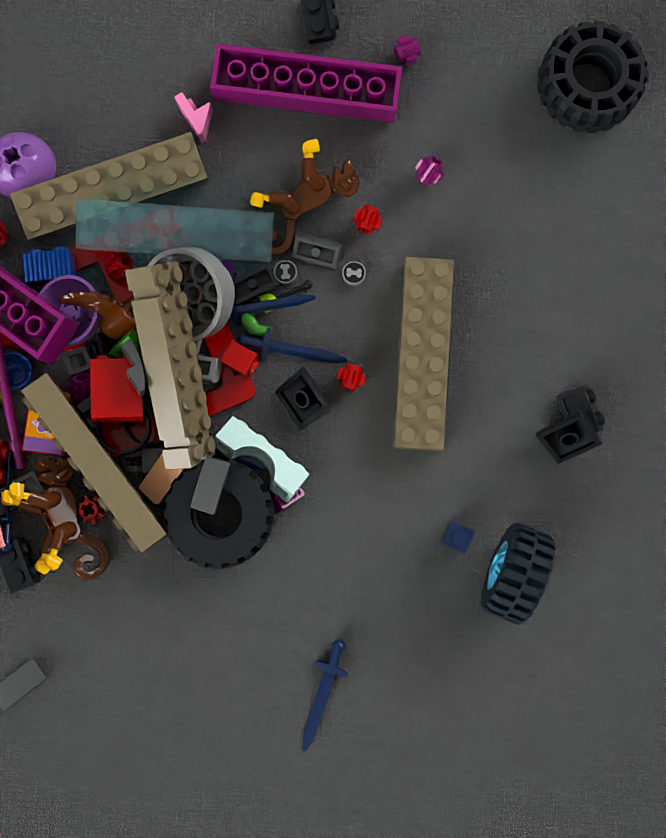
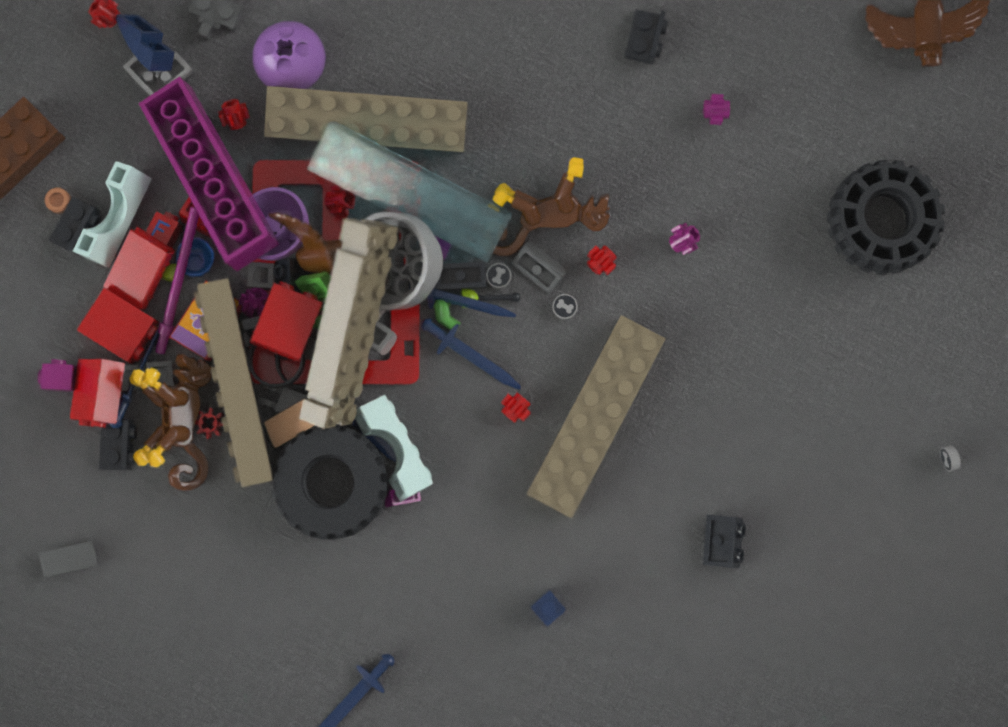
camera: 20 degrees right, 0 degrees up
blue brick [21,247,77,287] -> none
dark grey slope [122,339,145,397] -> none
bright pink slope [174,92,213,144] -> none
dark grey slope [190,456,231,515] -> none
magenta brick [210,44,402,123] -> none
red brick [220,340,260,378] -> none
black slope [275,367,331,430] -> none
black wheel [480,523,556,625] -> none
black slope [536,410,602,464] -> none

